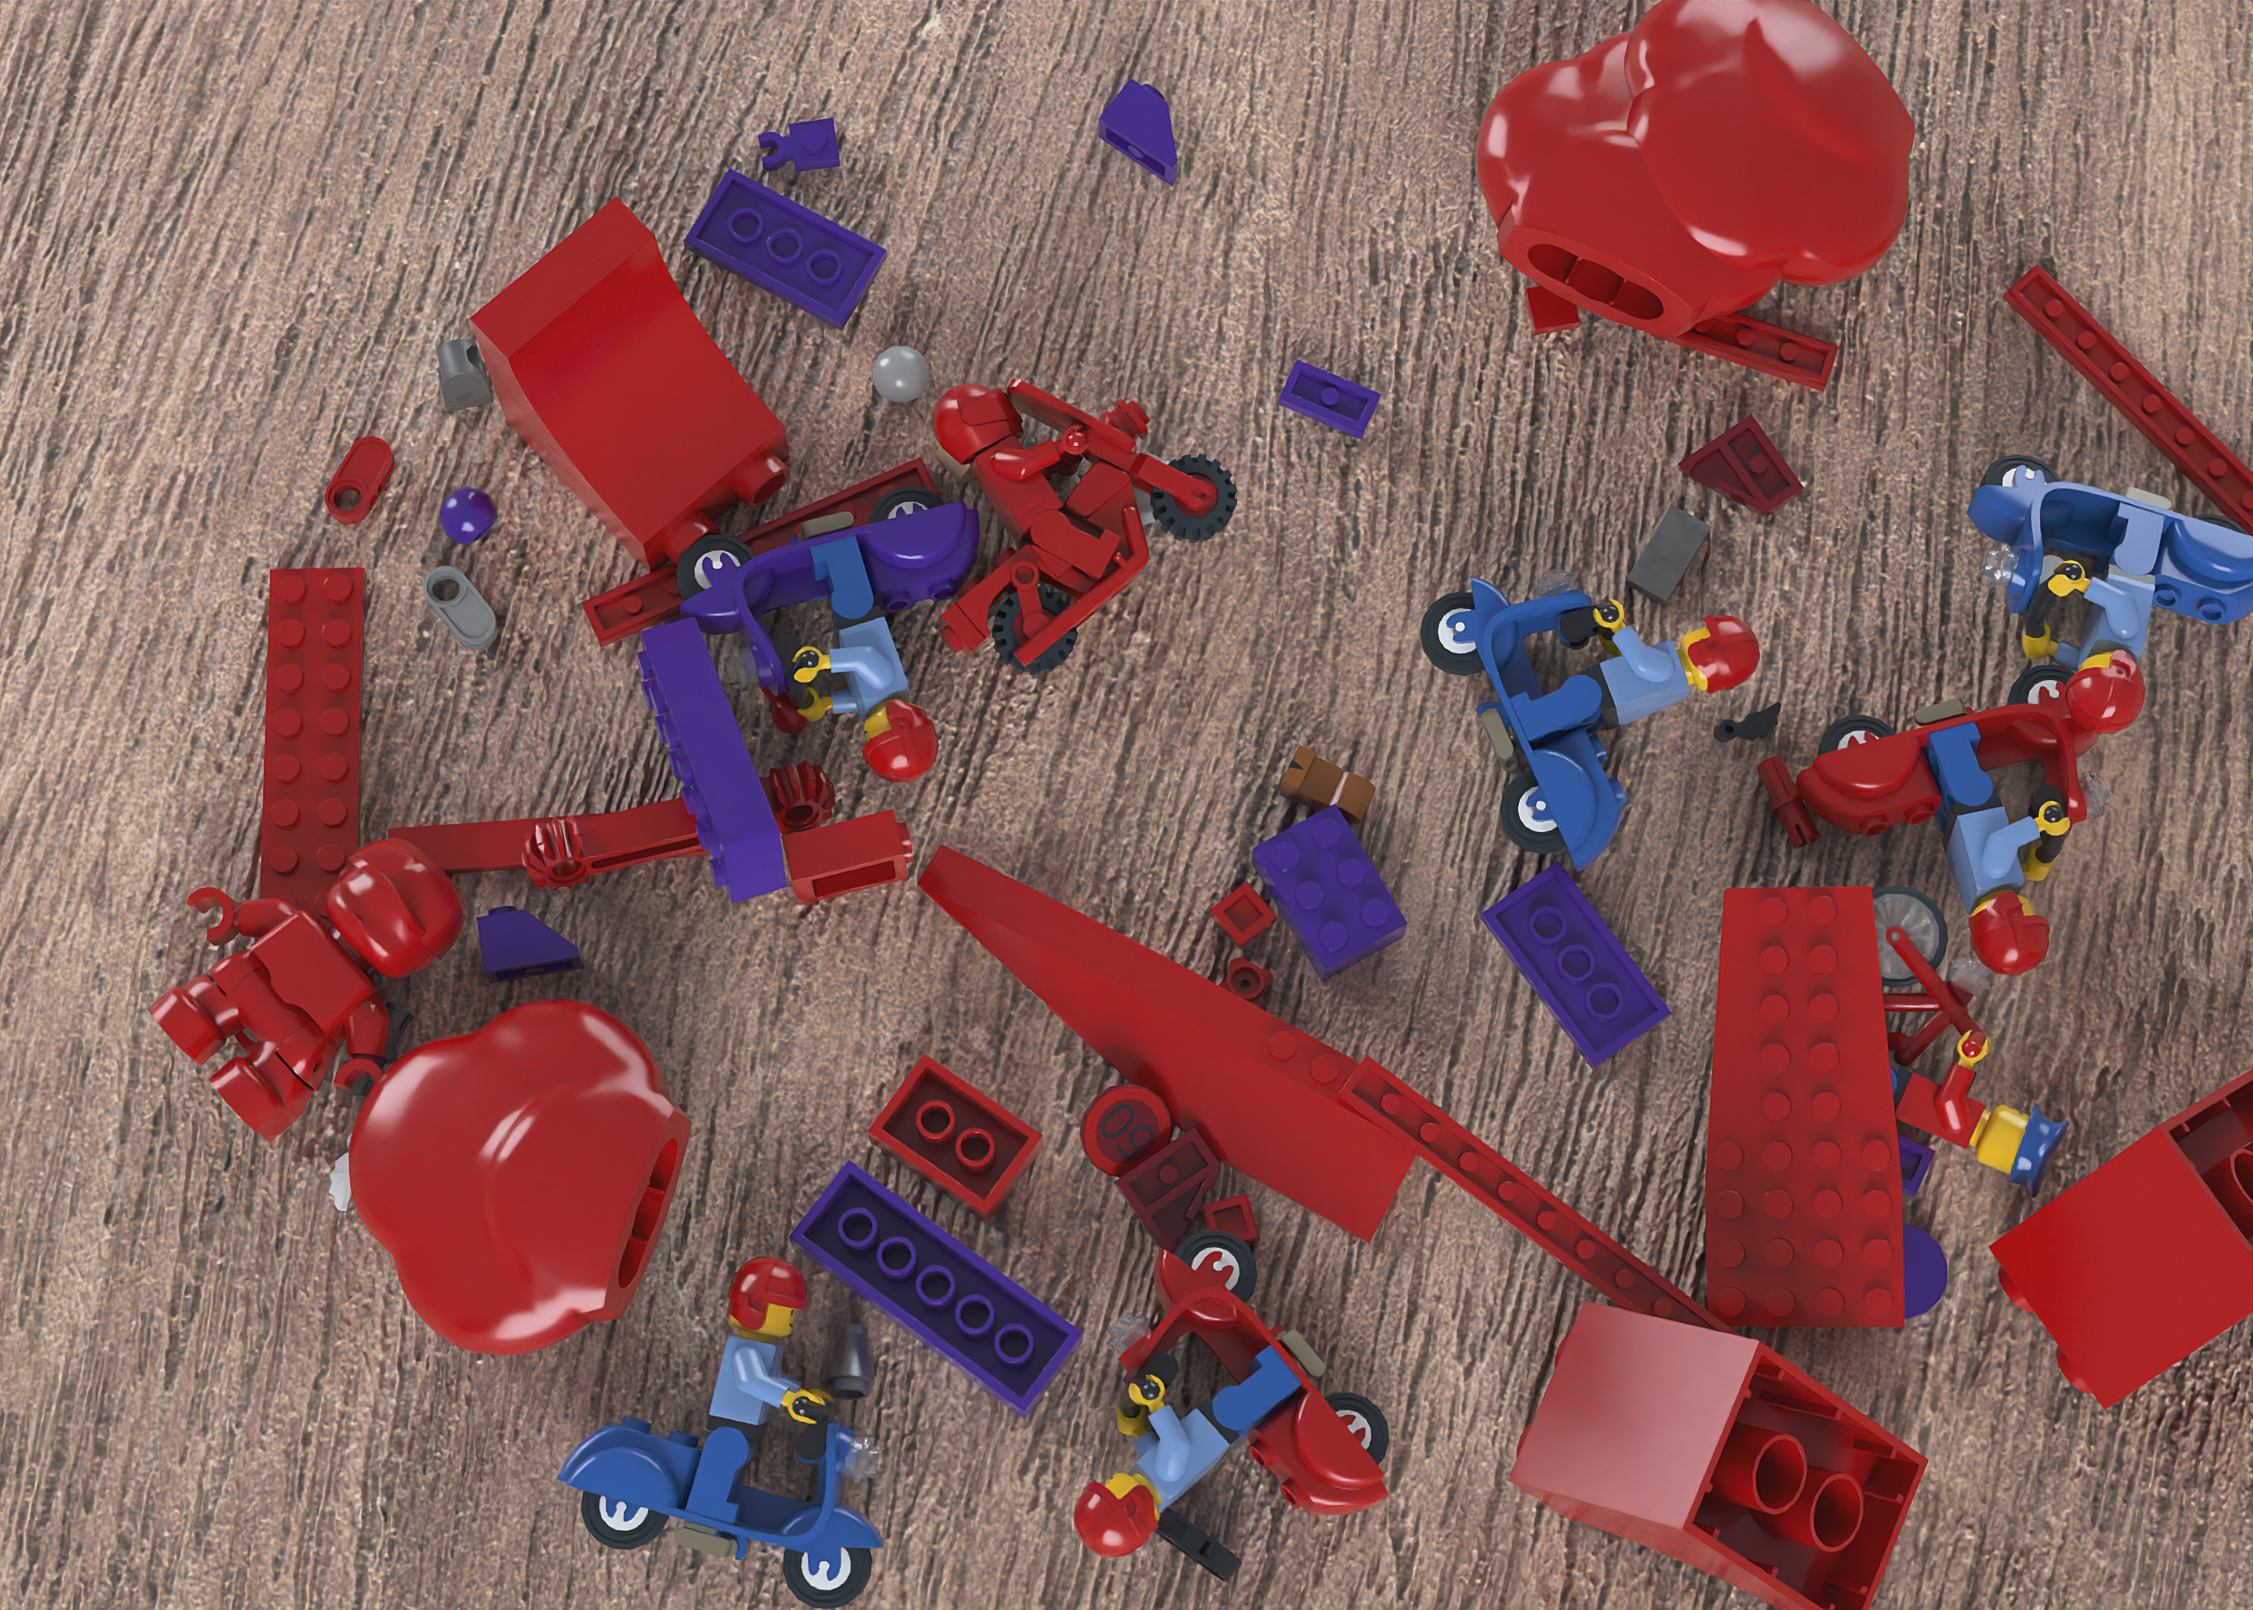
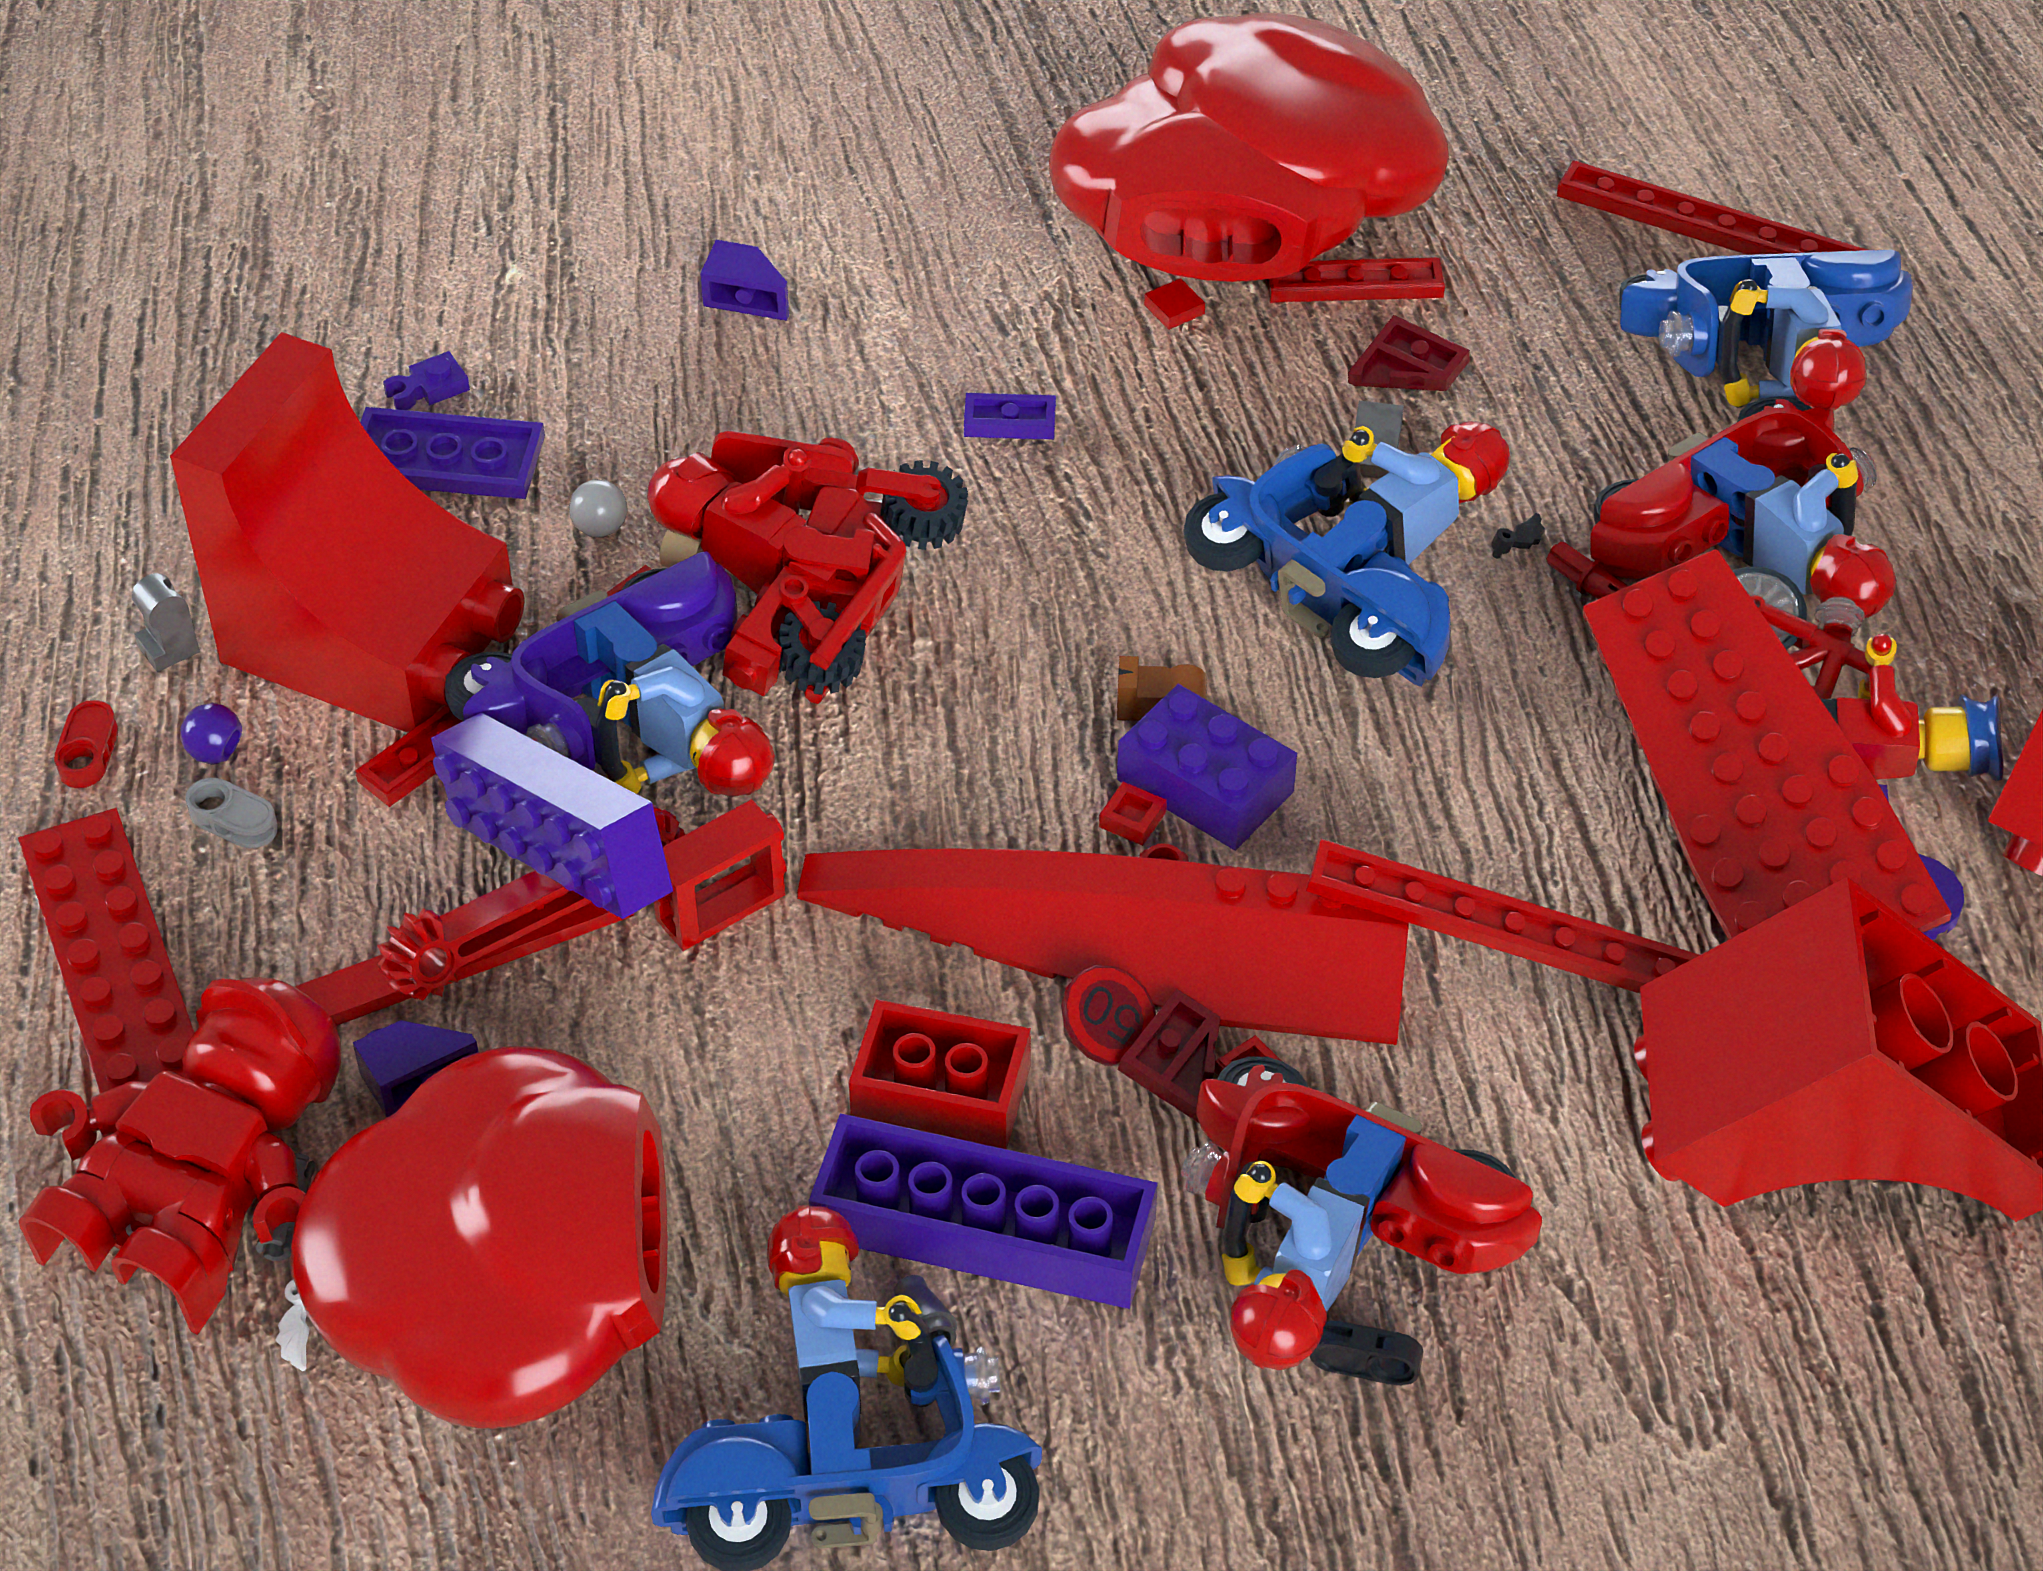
camera: 20 degrees left, 25 degrees down
dark purple plate [1480,861,1672,1070] -> none

